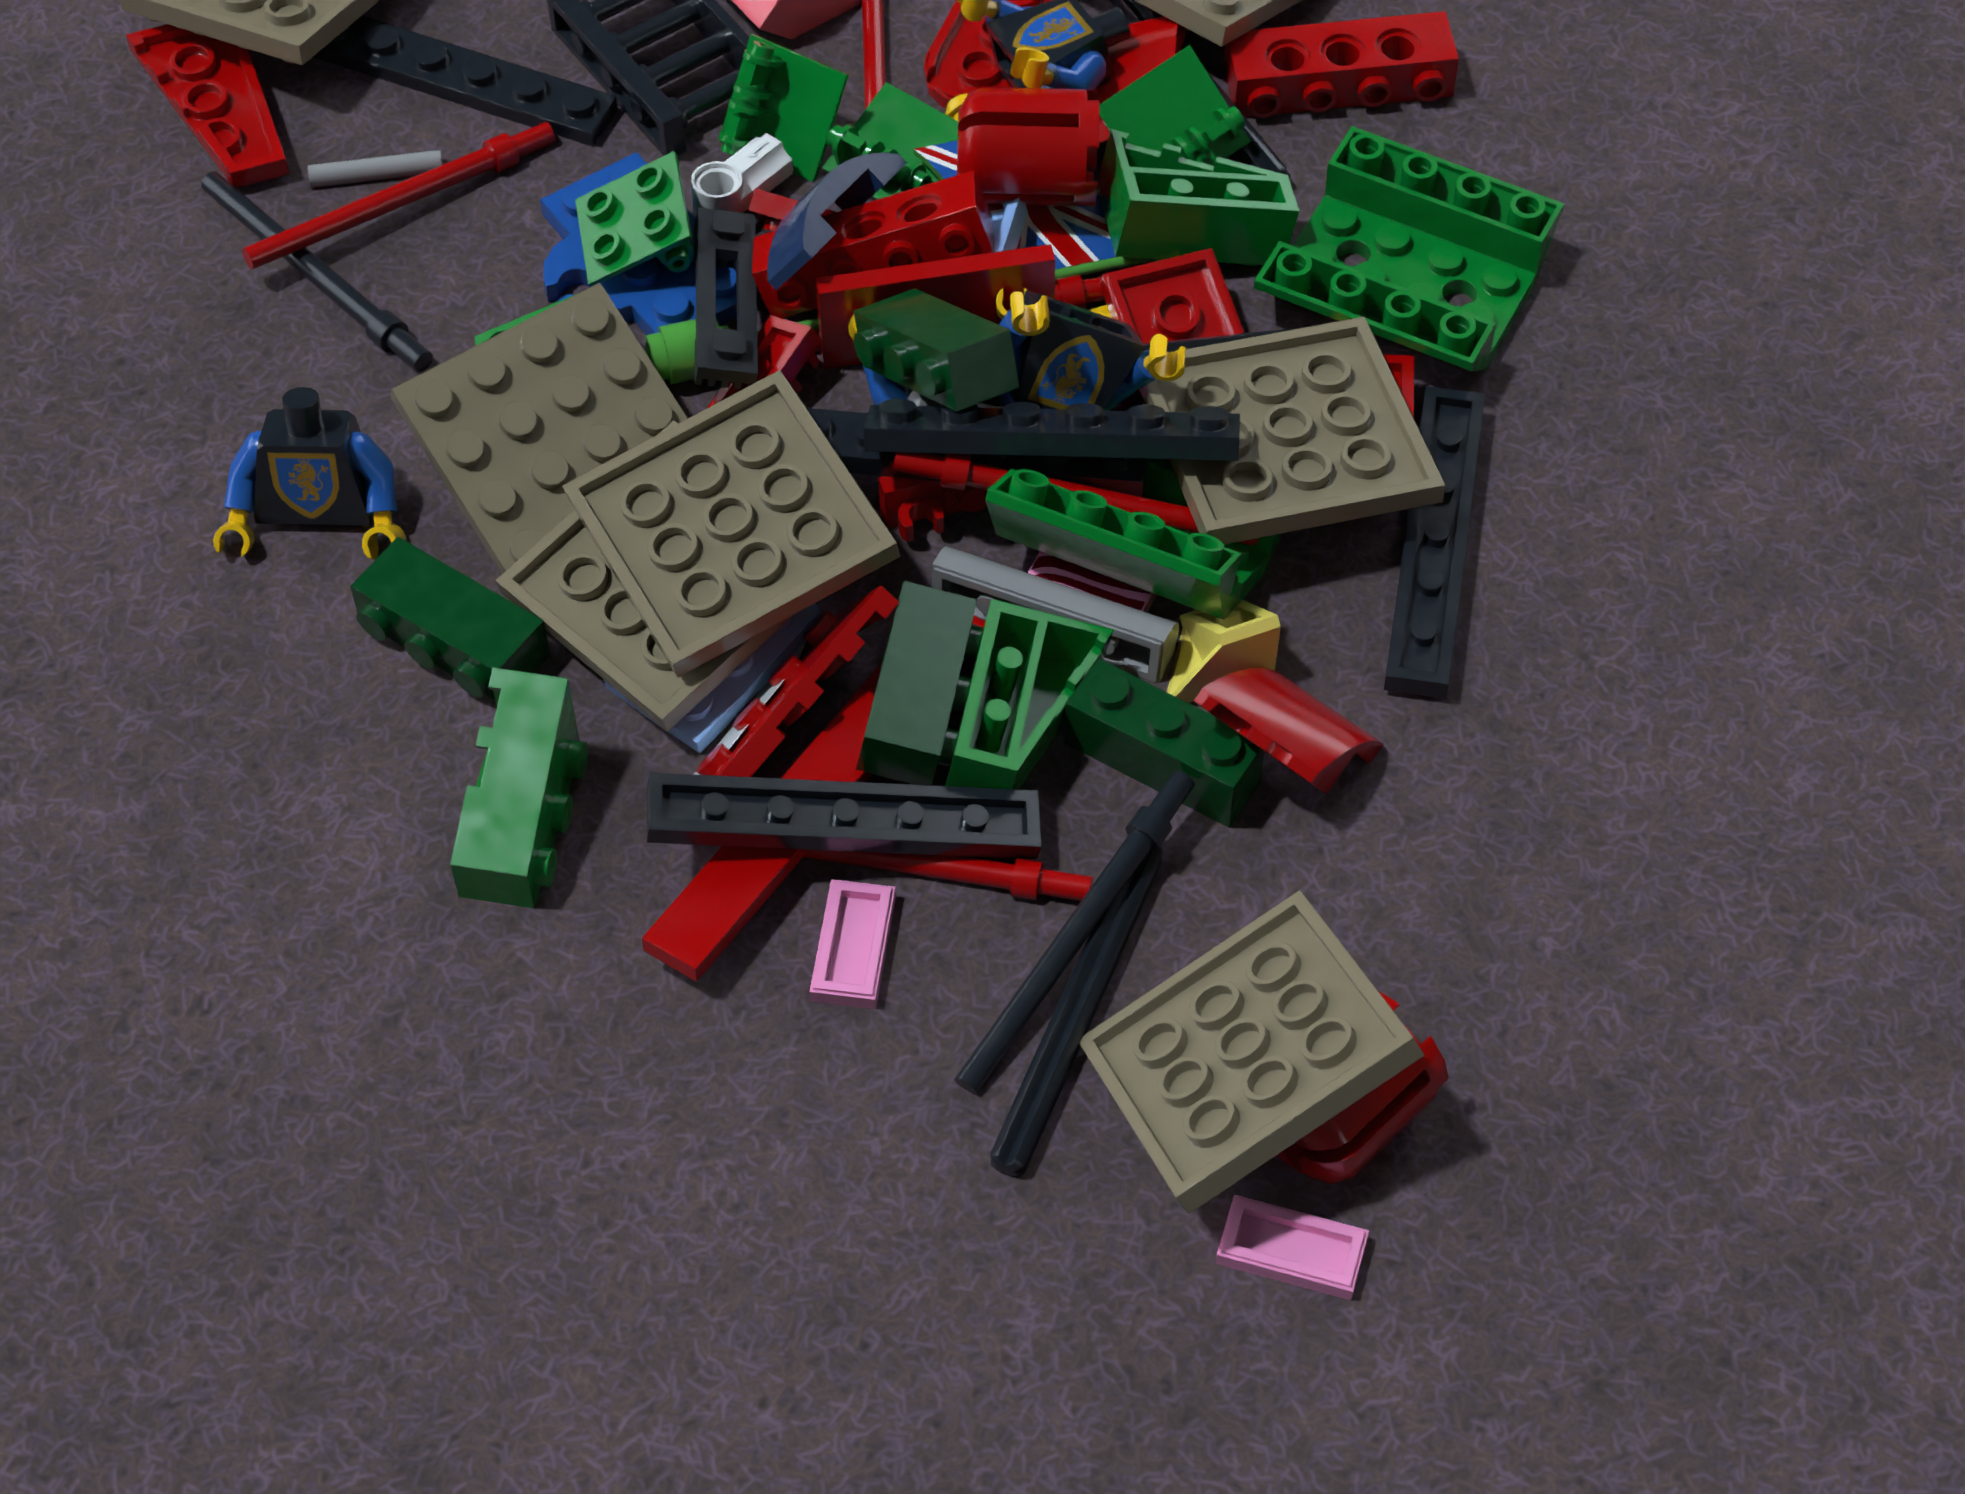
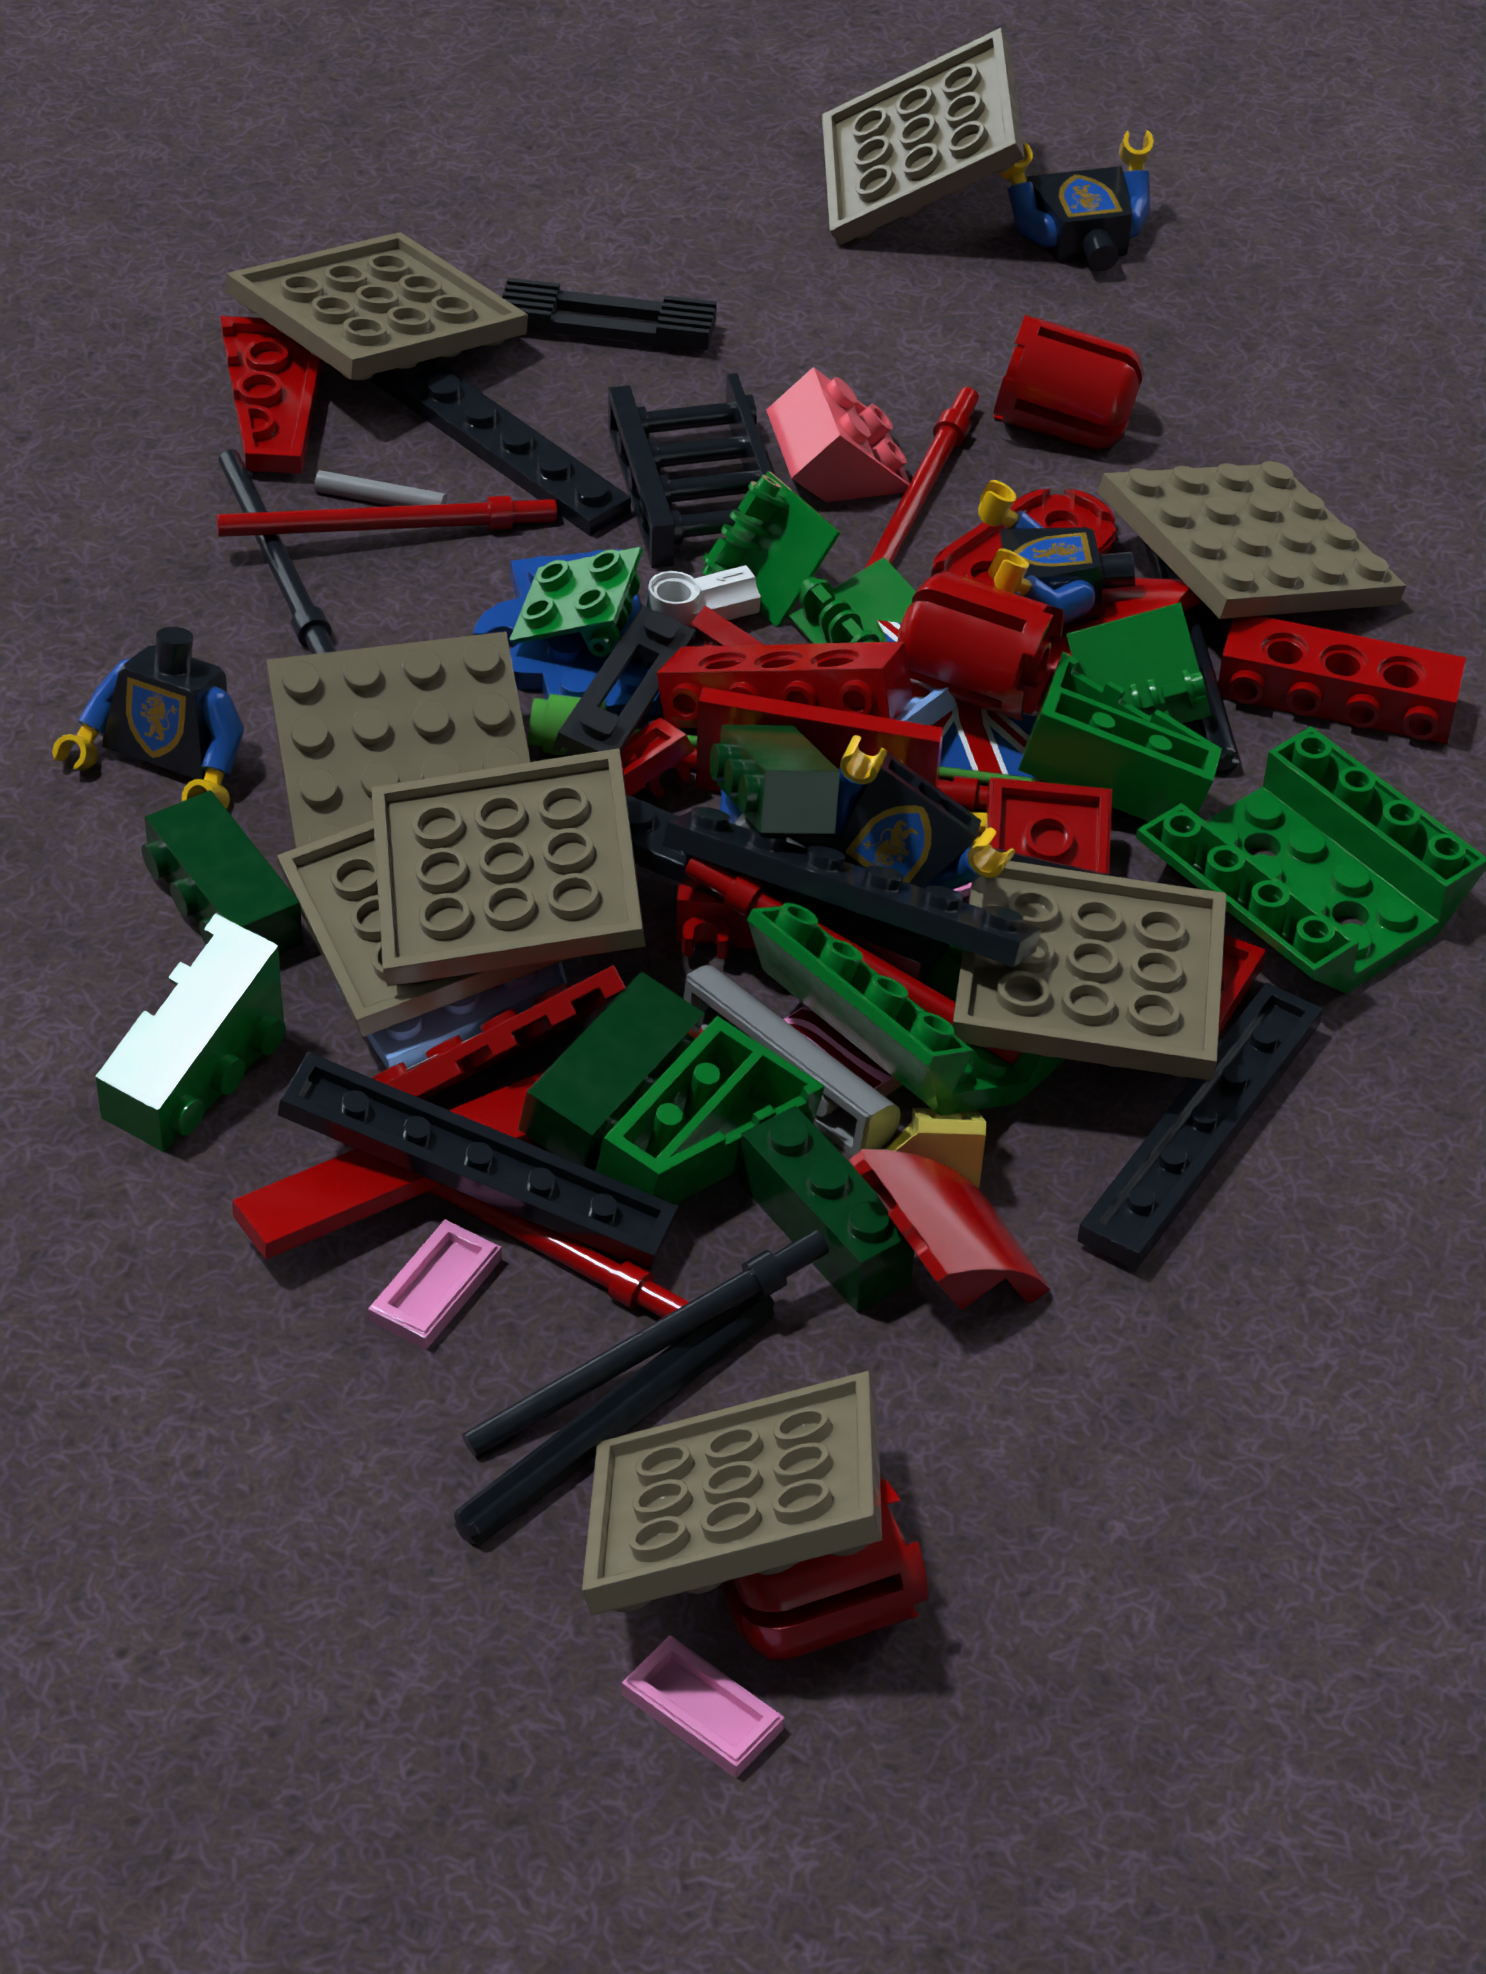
camera: 20 degrees right, 10 degrees down
dark blue slope [767,153,907,290] -> none

